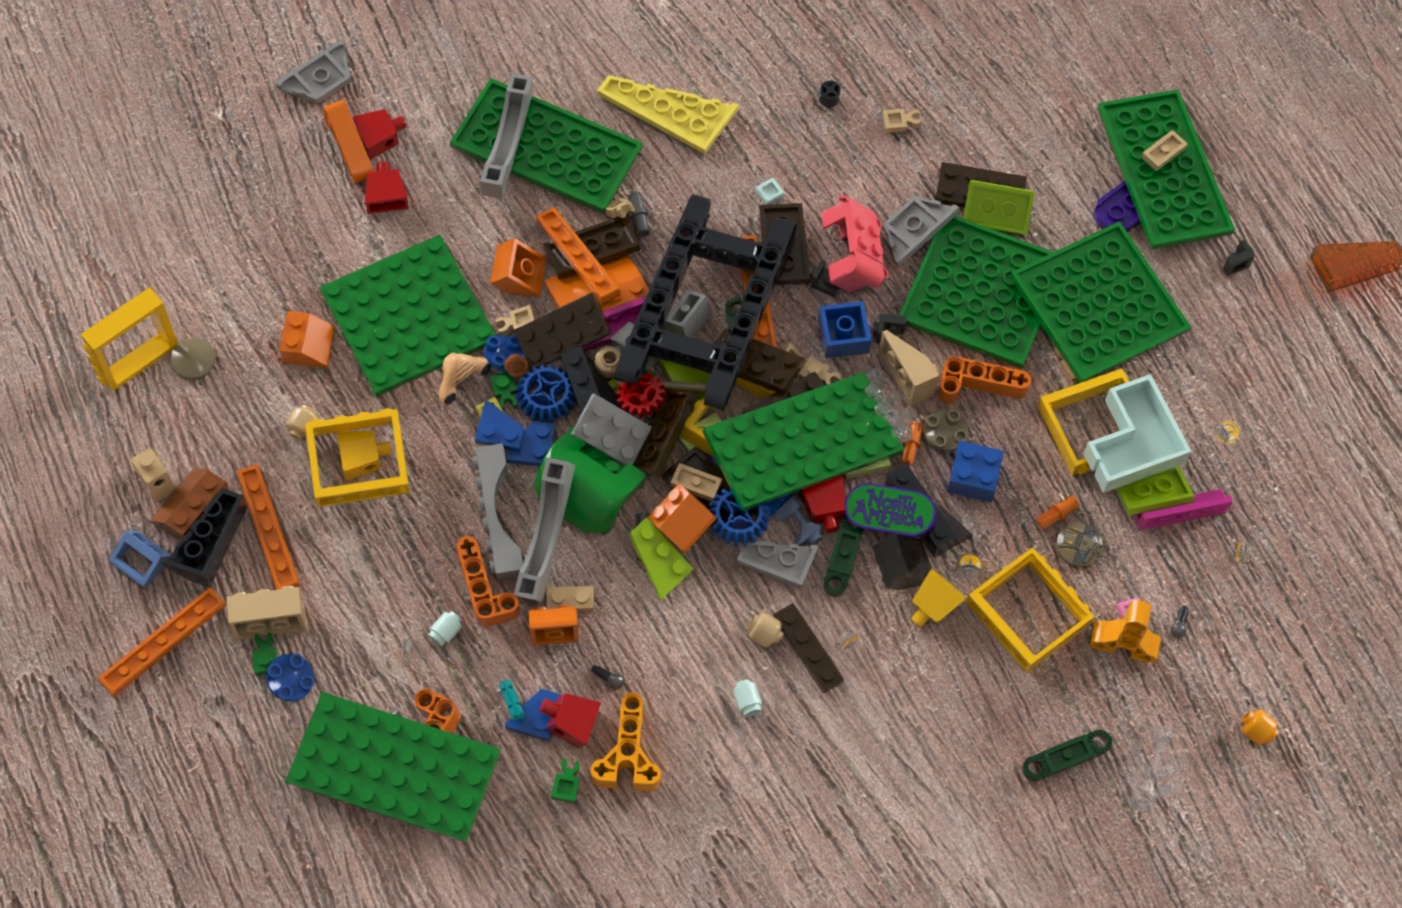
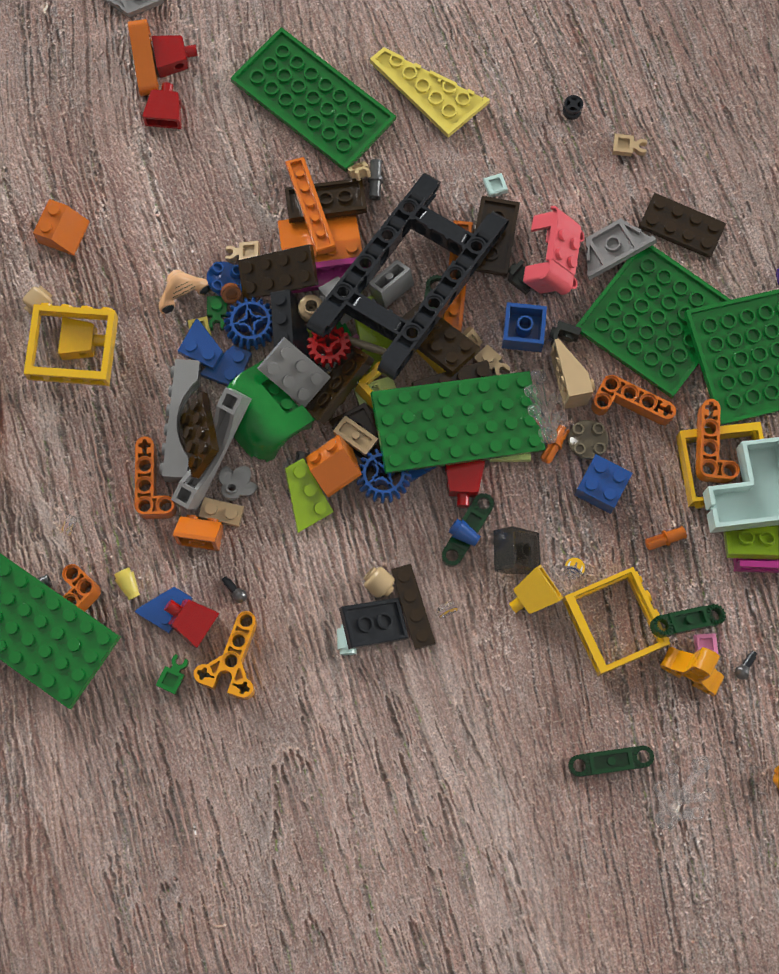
camera: 15 degrees right, 10 degrees up
green plate [319,234,496,397] -> none
light aqua brick [428,611,462,647] -> none
light grey arch [480,73,534,199] -> none
orange slope [490,238,547,297] -> none
teal axle [499,679,524,721] -> none
light grey wing [736,540,819,589] -> none
sand blue piece [774,497,823,546] -> none
tile [845,483,937,538] -> none
black wedge [885,463,973,558] -> none
lime plate [963,180,1035,235] -> none
dark tan dish [1057,523,1103,567] -> none
none -> light yellow cone [114,567,140,600]
none -> dark brown plate [180,391,219,479]
none -> light grey plate [219,466,258,501]
none -> black tile [339,598,409,649]
none -> blue cone [448,518,481,546]
none -> dark green plate [650,604,726,638]
none -> orange beam [696,399,740,483]

